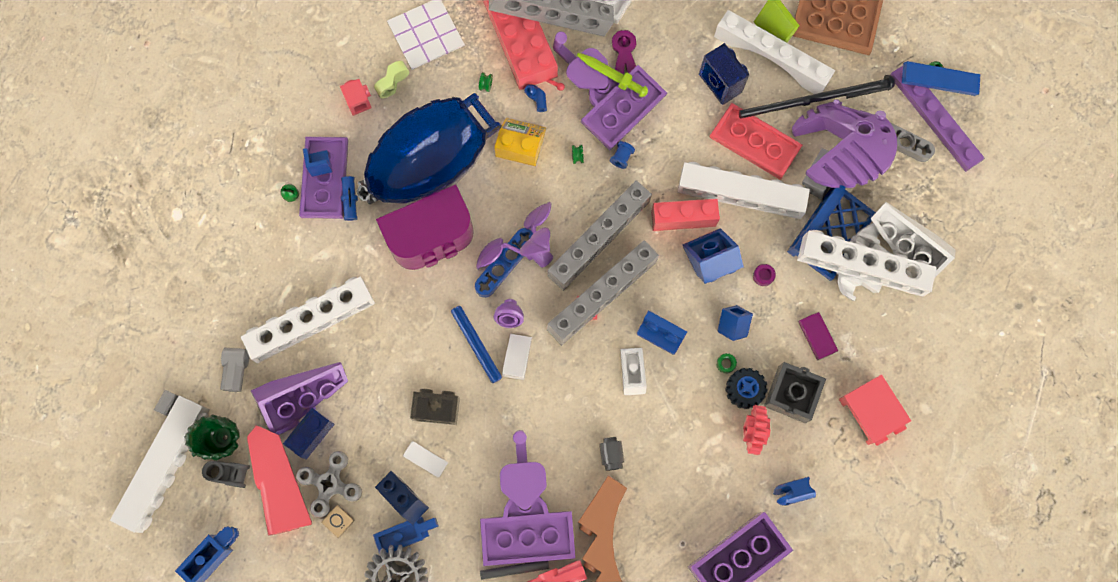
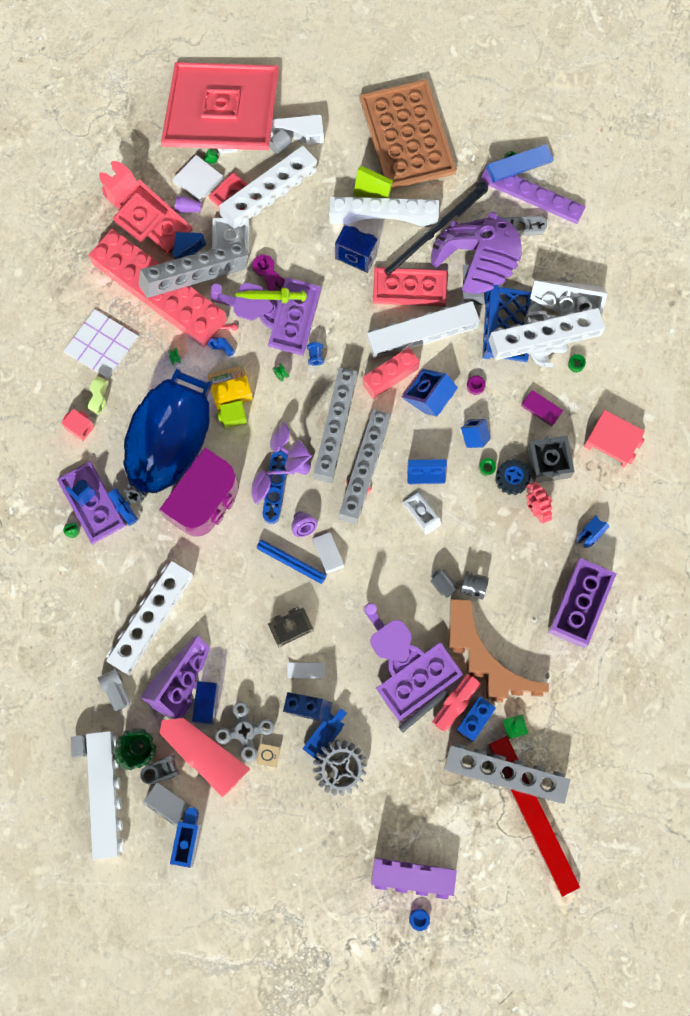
camera: 30 degrees left, 0 degrees up
none -> light grey hinge [144,783,190,827]
none -> lime brick [217,401,247,429]
none -> dark grey piece [460,571,489,600]
none -> green bush [568,354,586,373]

